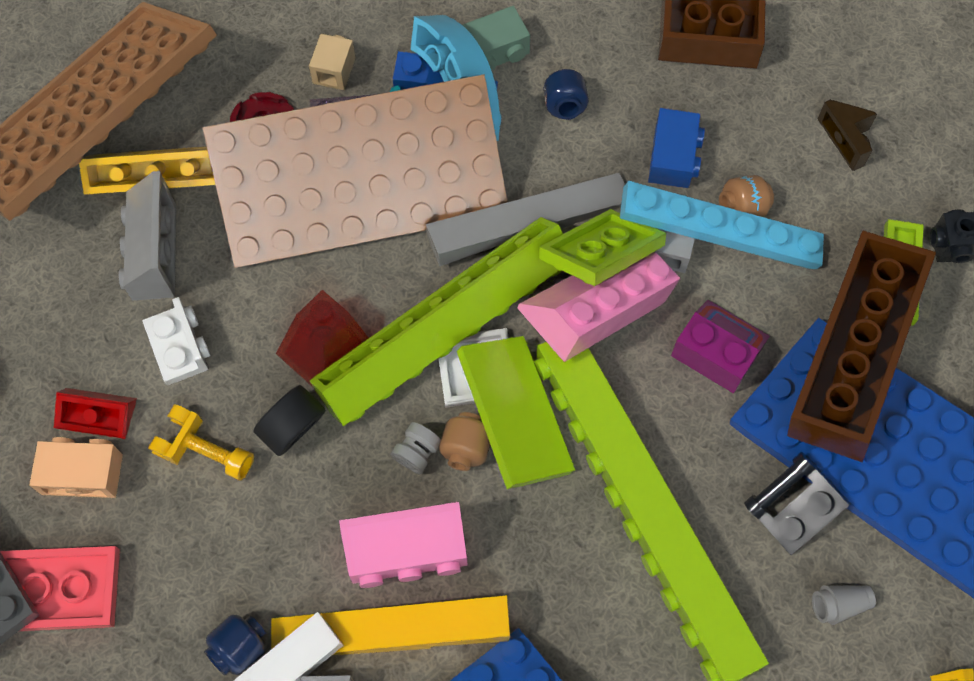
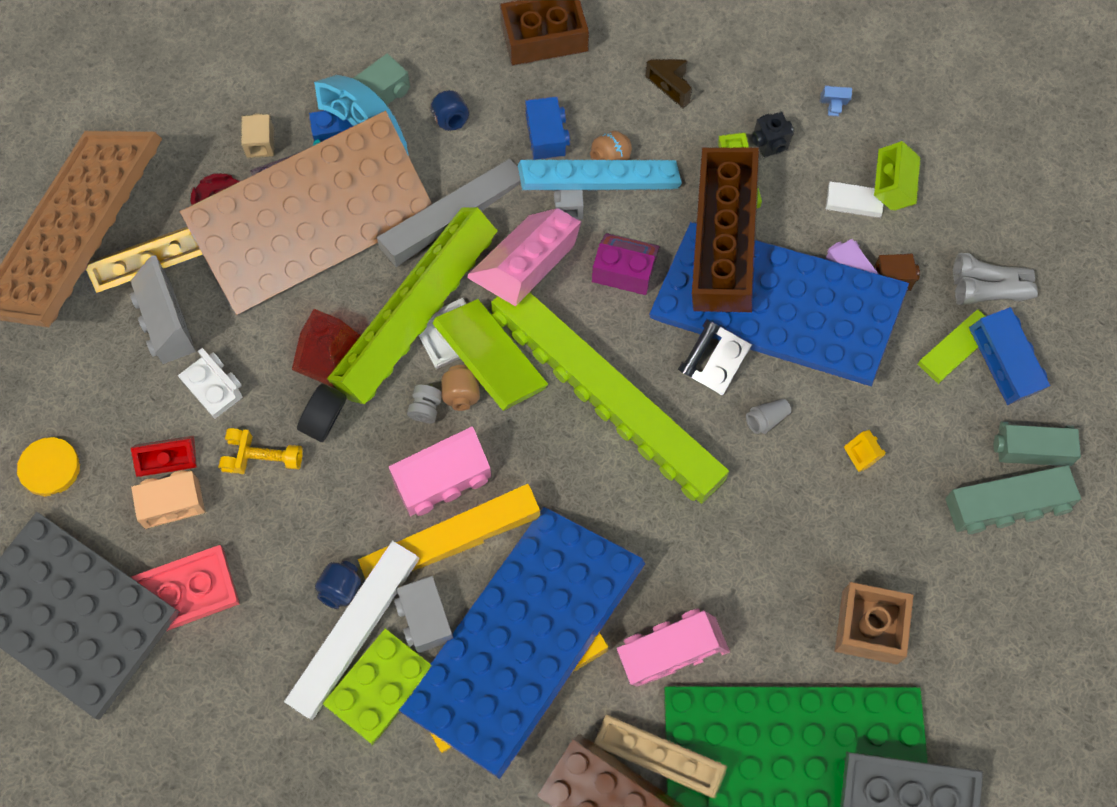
camera: 20 degrees left, 0 degrees up
lime plate [539,209,666,286] -> none

